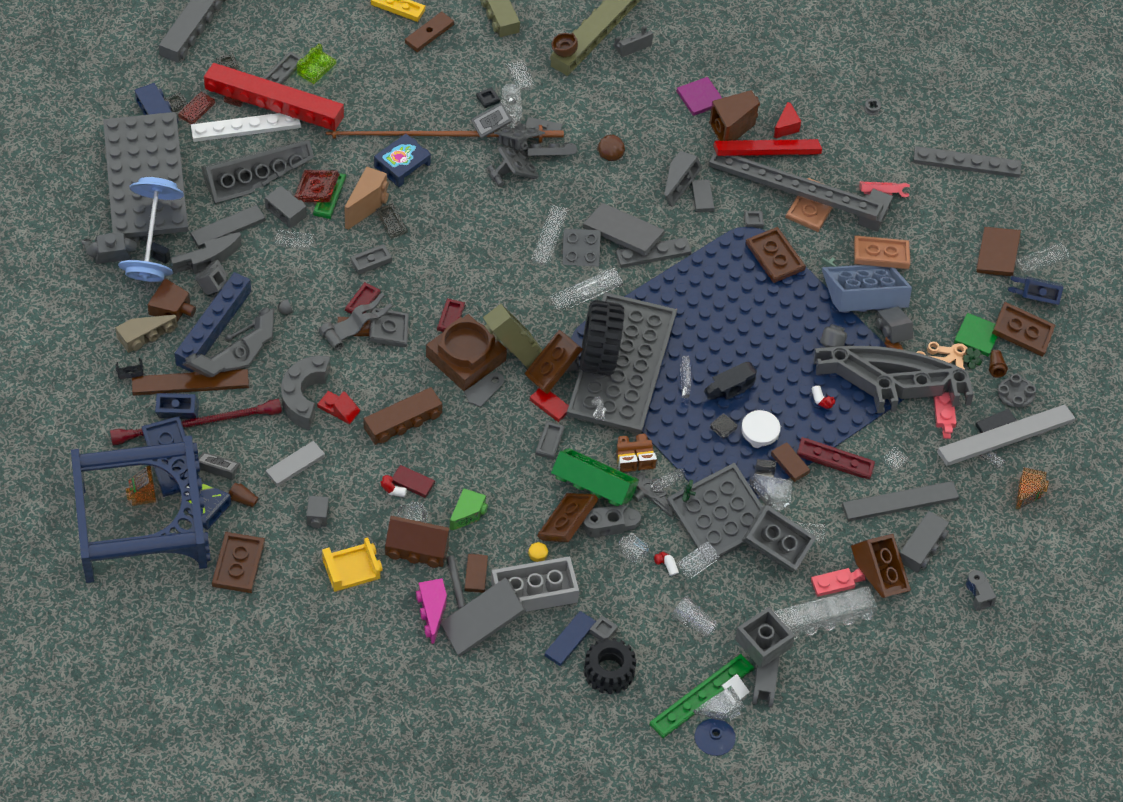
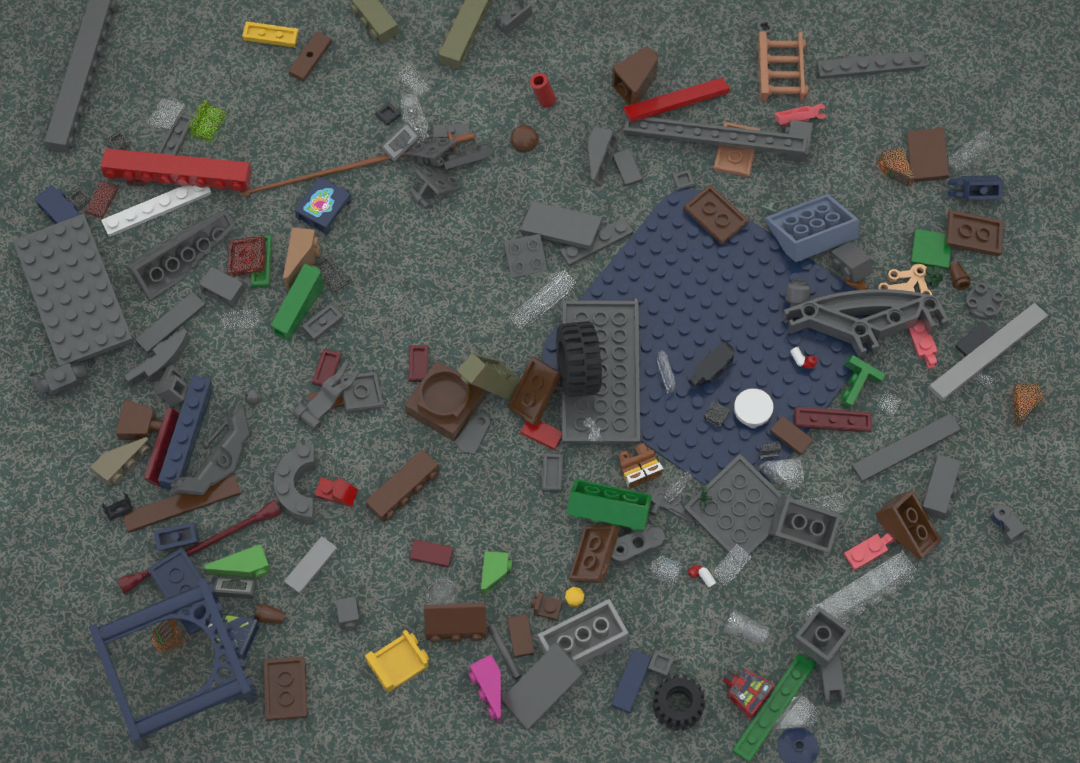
camera: 10 degrees left, 10 degrees up
light blue axle [118,177,184,282] -> none
black tile [150,242,170,264] -> none
arm [381,475,407,498] -> none
clear tile [531,204,569,268] -> none
reddish brown hair [551,33,578,57] -> none
magenta tile [676,77,722,116] -> none
white sticker [722,674,749,703] -> none
red slope [774,102,801,138] -> none
nougat tile [854,236,910,269] -> none
none -> dark red tile [144,408,180,487]
none -> clear piece [147,99,187,131]
none -> bright green slope [204,544,271,578]
none -> green slope [271,264,324,341]
none -> red brick [530,73,556,108]
none -> reddish brown bracket [531,591,562,621]
none -> torso [723,670,775,720]
none -> nougat fence [758,32,808,102]
none -> green bracket [840,355,885,409]
none -> clear orange slope [878,147,914,187]

